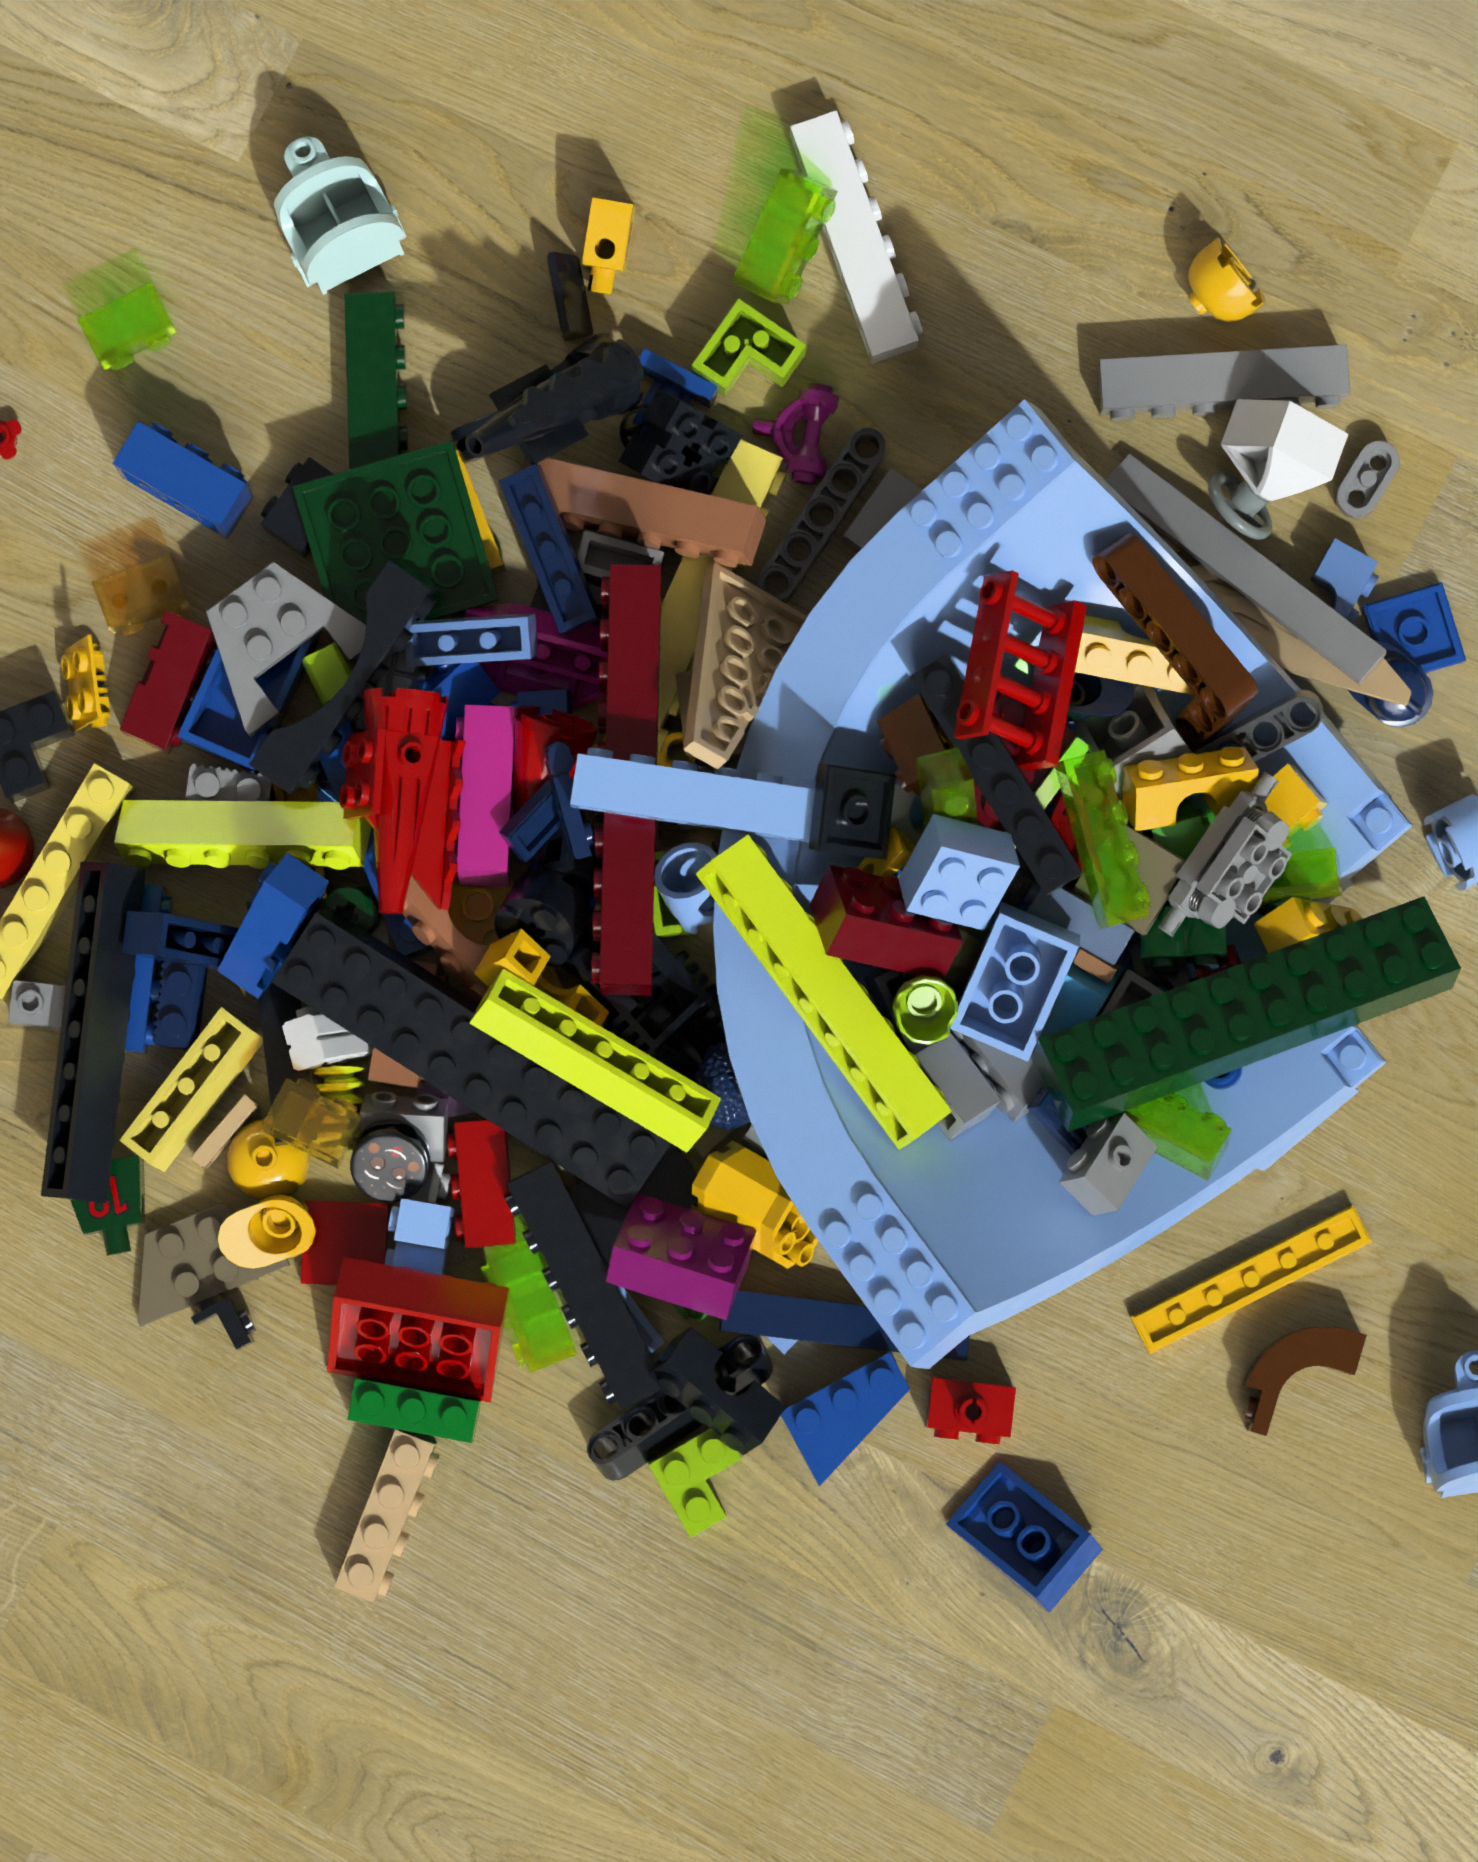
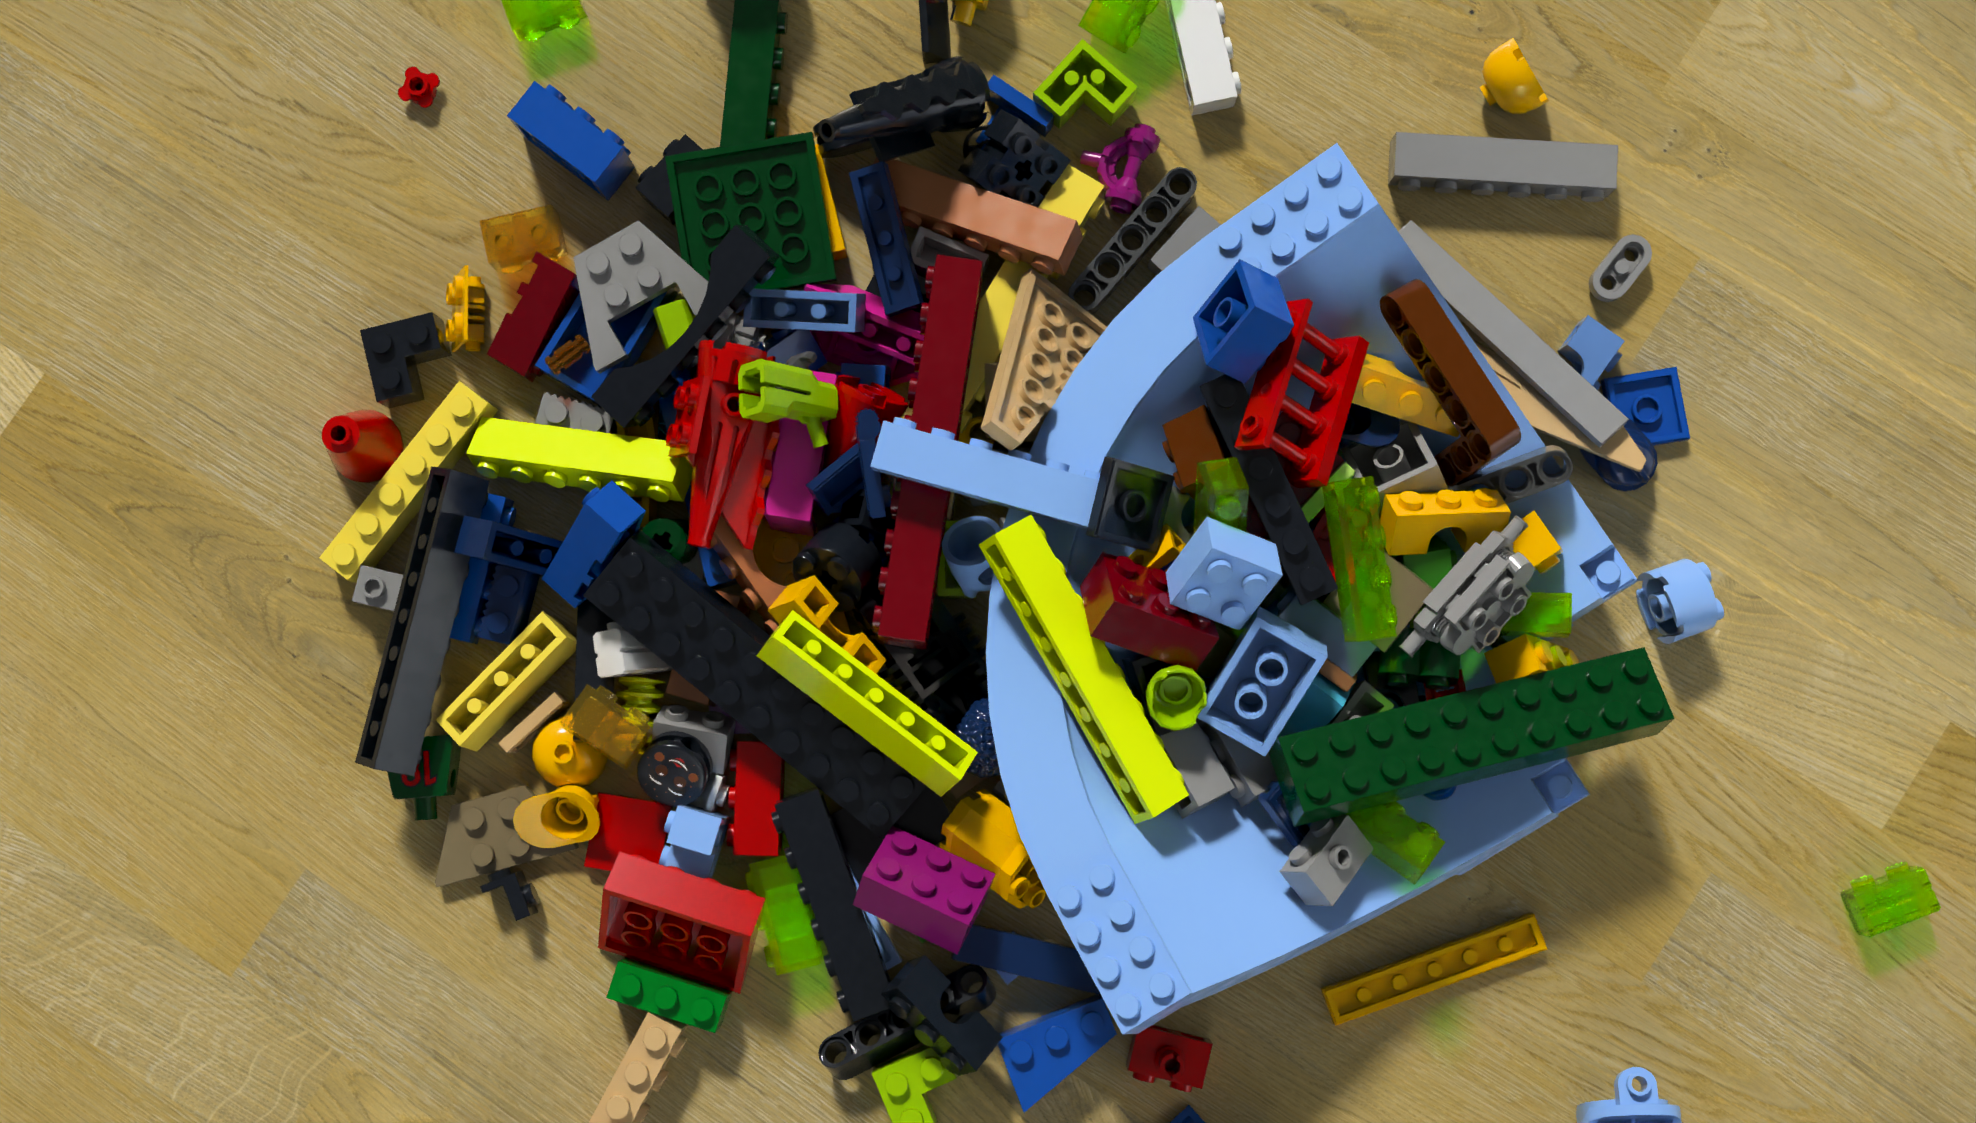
camera: 15 degrees right, 0 degrees up
white piece [1208,399,1348,540] -> none
reddish brown arch [1242,1326,1367,1436] -> none
none -> clear orange piece [545,335,590,375]
none -> lime piece [738,351,838,448]
none -> blue brick [1193,259,1294,384]

